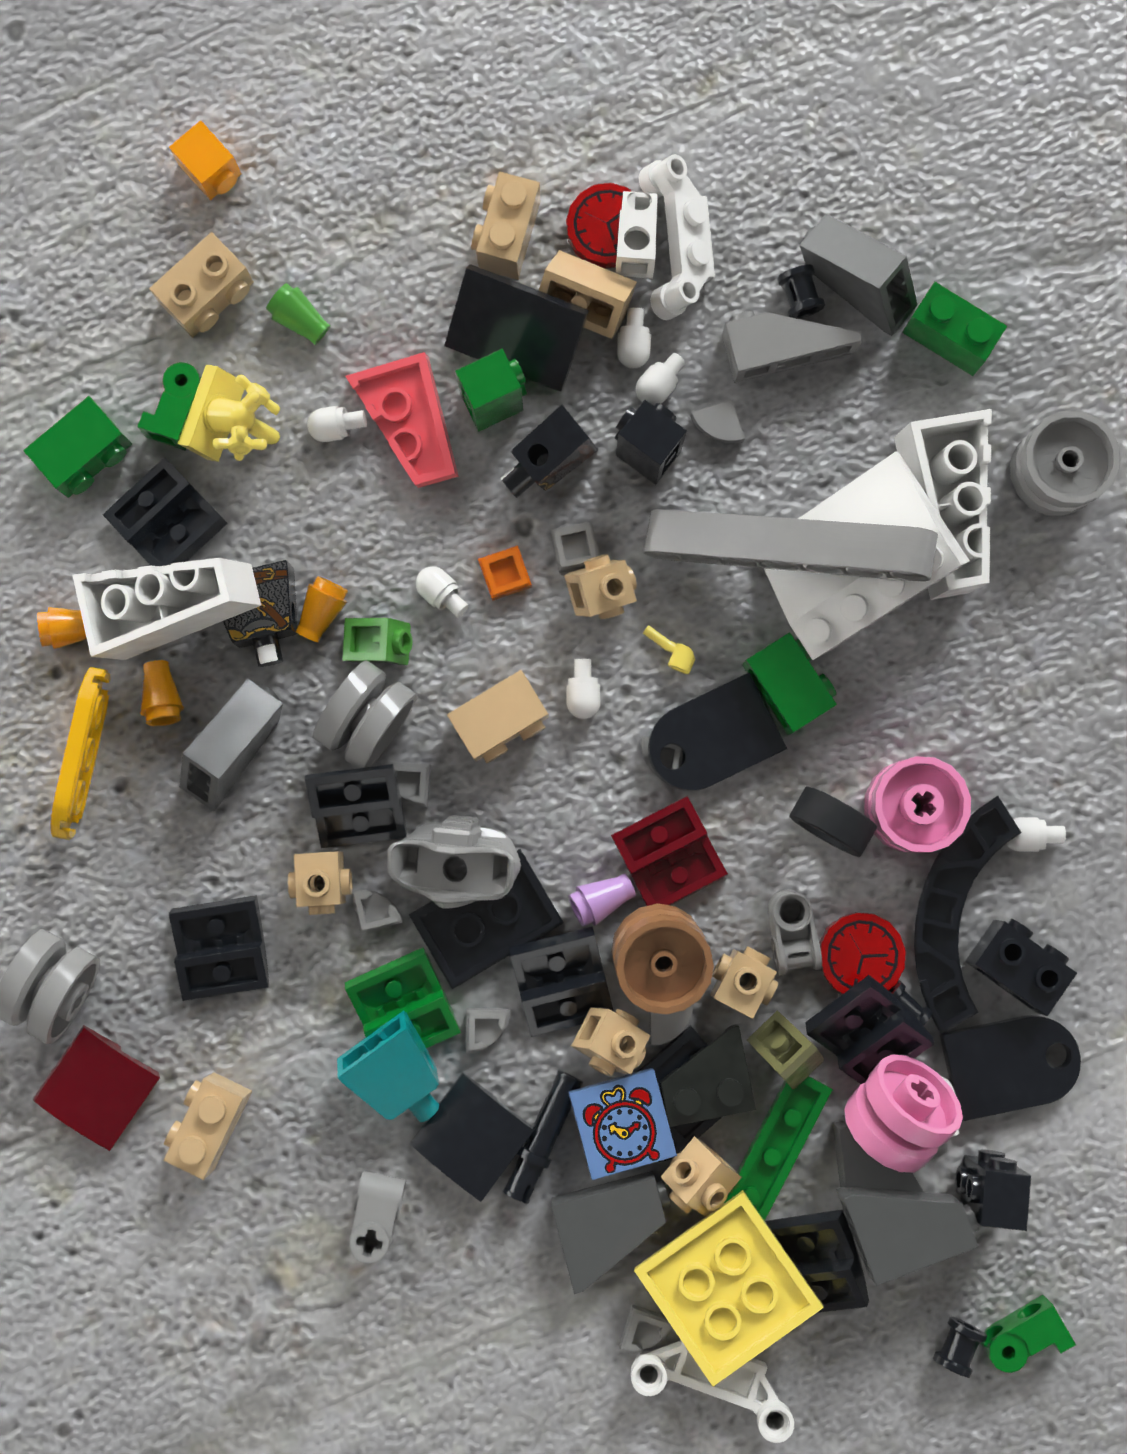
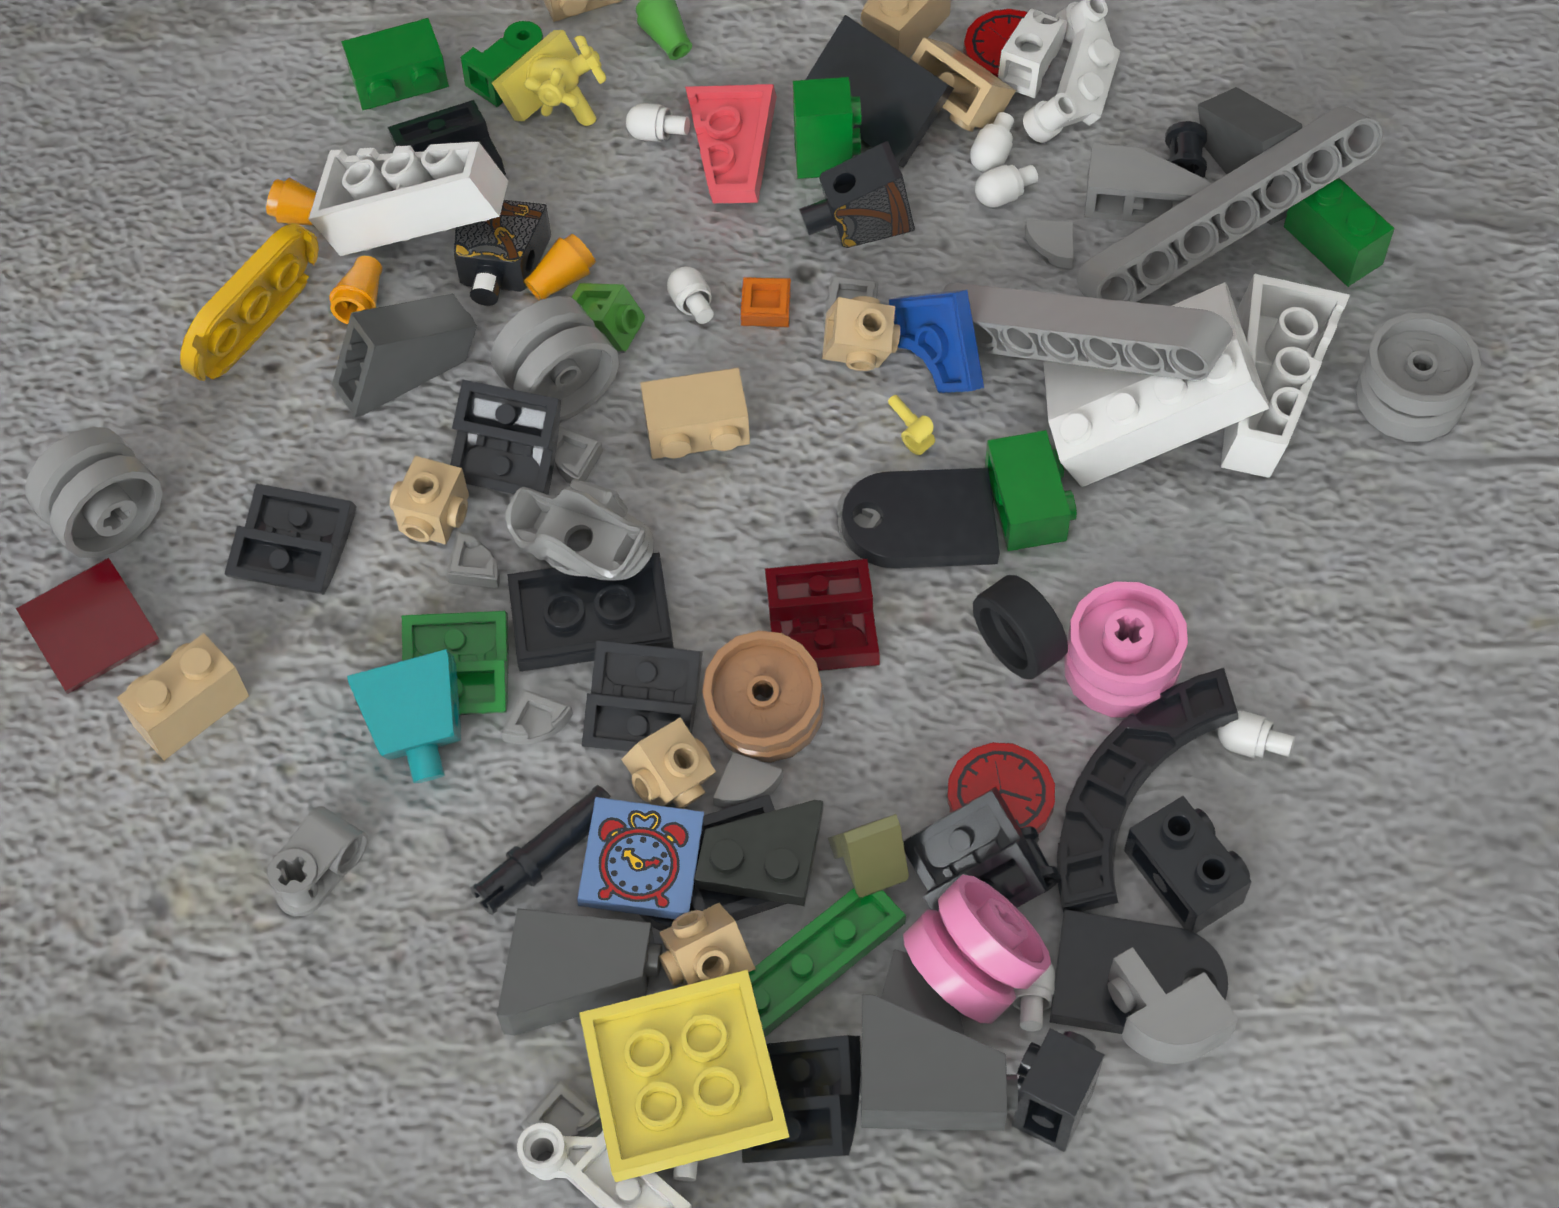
camera: 25 degrees right, 25 degrees down
black slope [410,1072,534,1202] -> none
white cylinder [566,659,601,719] -> none
lavender cone [568,873,636,927] -> none
black brick [615,400,687,485] -> none
tan brick [710,946,778,1019] -> none
light grey piece [768,890,822,976] -> none
none -> blue tile [889,290,984,393]
none -> light grey beam [1077,106,1383,302]
none -> light grey brick [1107,947,1239,1064]

